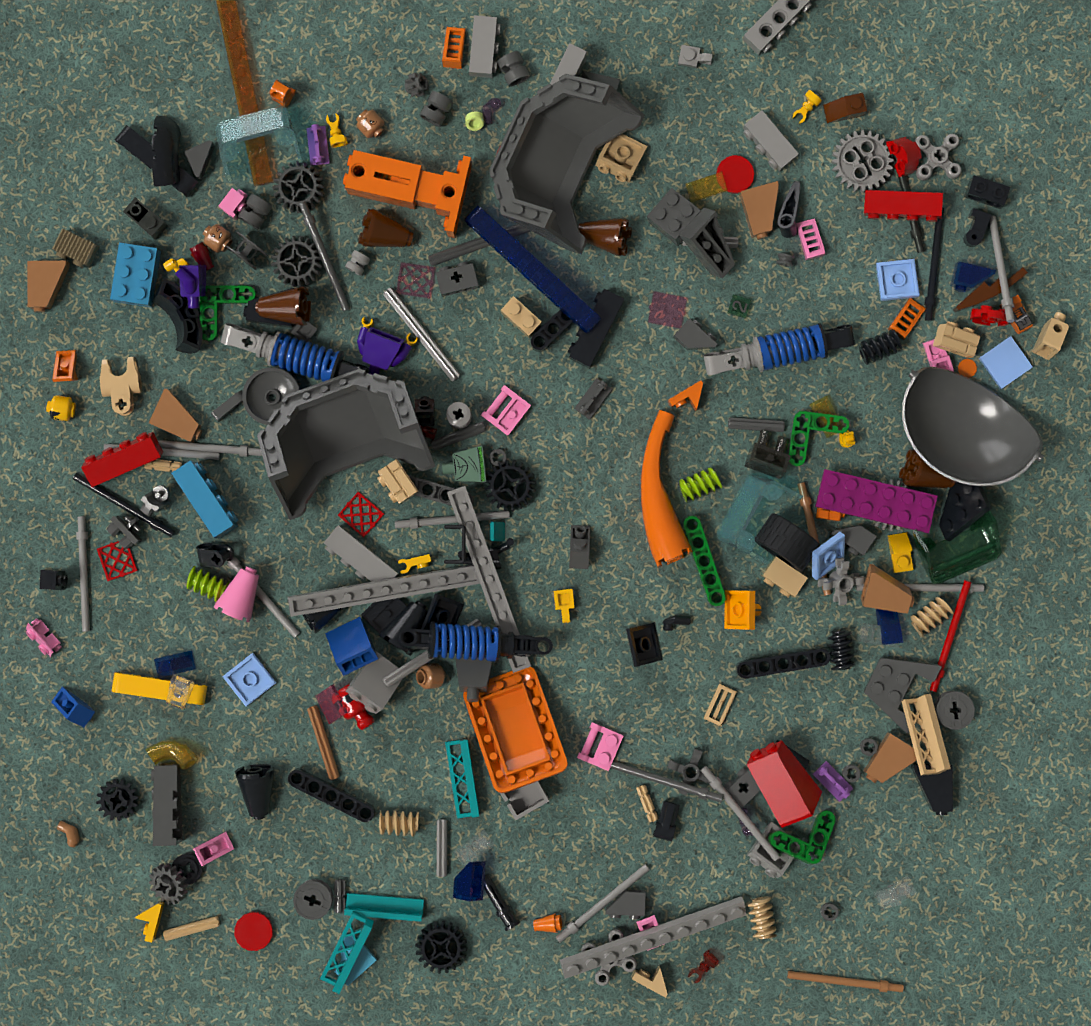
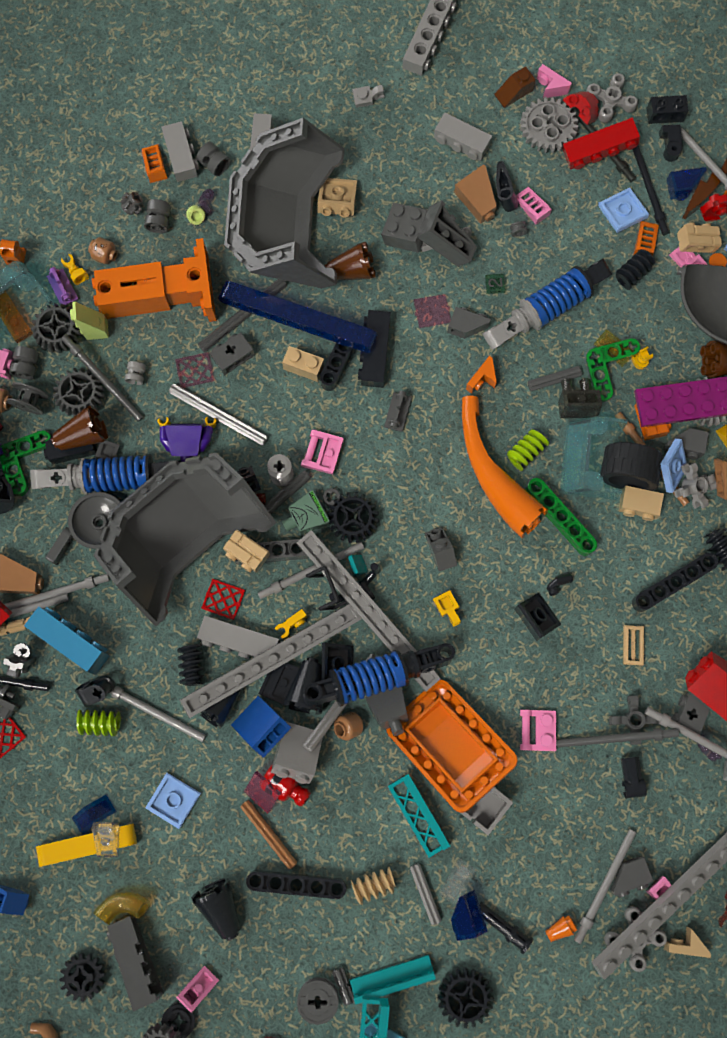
camera: 20 degrees left, 10 degrees down
bright pink cone [214,566,259,622] -> none
reddish brown cone [358,209,413,247] -> none
tan axle [636,785,658,822] -> none
clear yellow tile [686,172,728,202] -> none
red tile [716,155,754,194] -> none
light orange tile [724,590,761,630] -> none
yellow piece [792,90,822,124] -> none
none -> yellowish green slope [70,302,109,340]
none -> black piece [177,644,205,686]
none -> bright pink slope [536,64,572,98]

